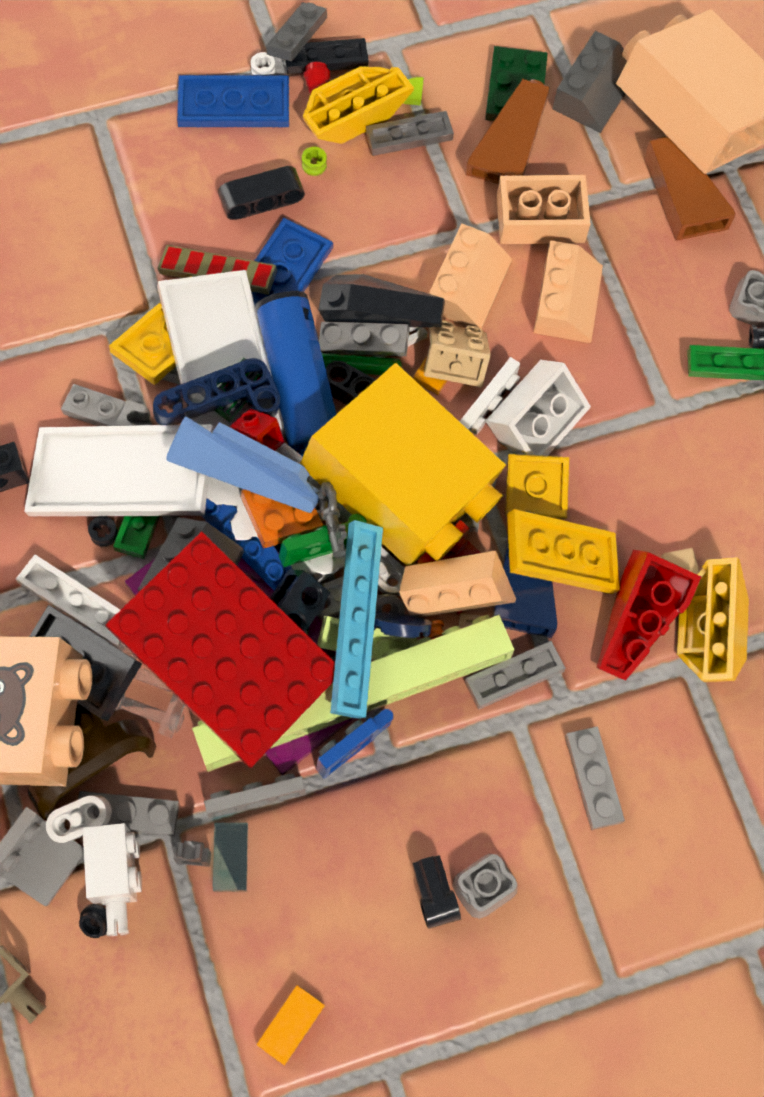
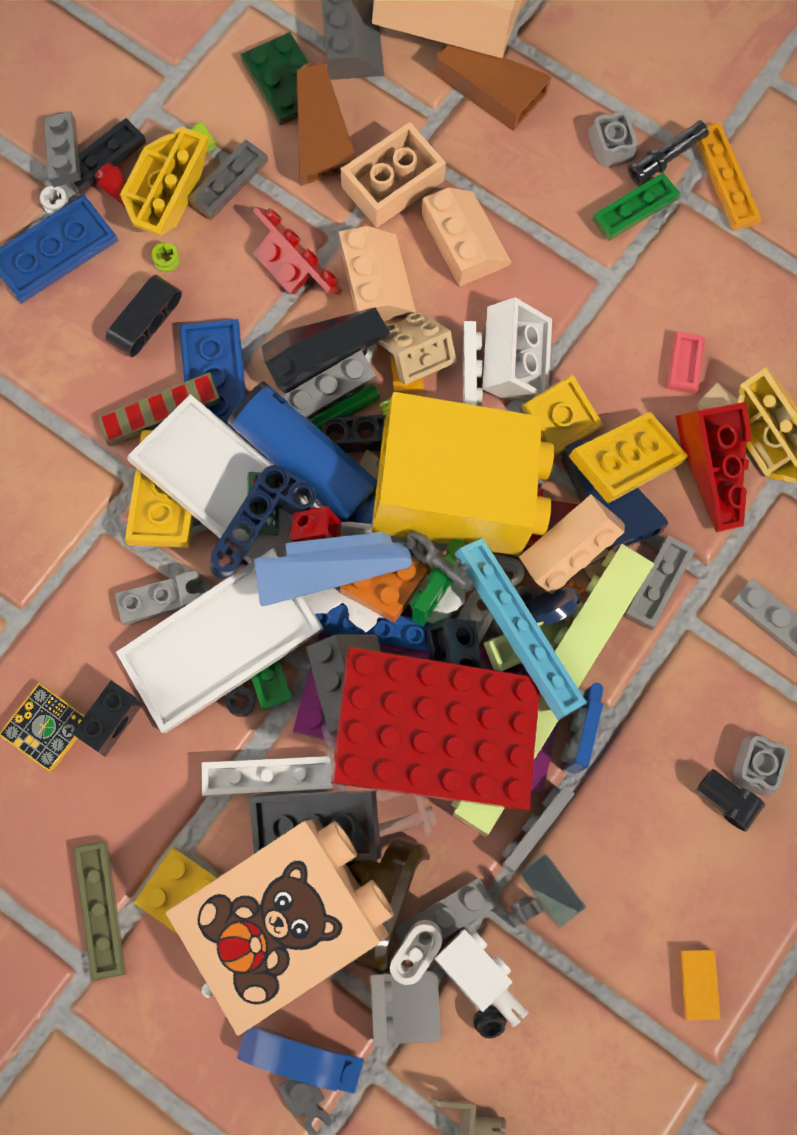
camera: 35 degrees left, 5 degrees up
none -> bracket [253,207,342,295]
none -> coral tile [667,331,705,394]

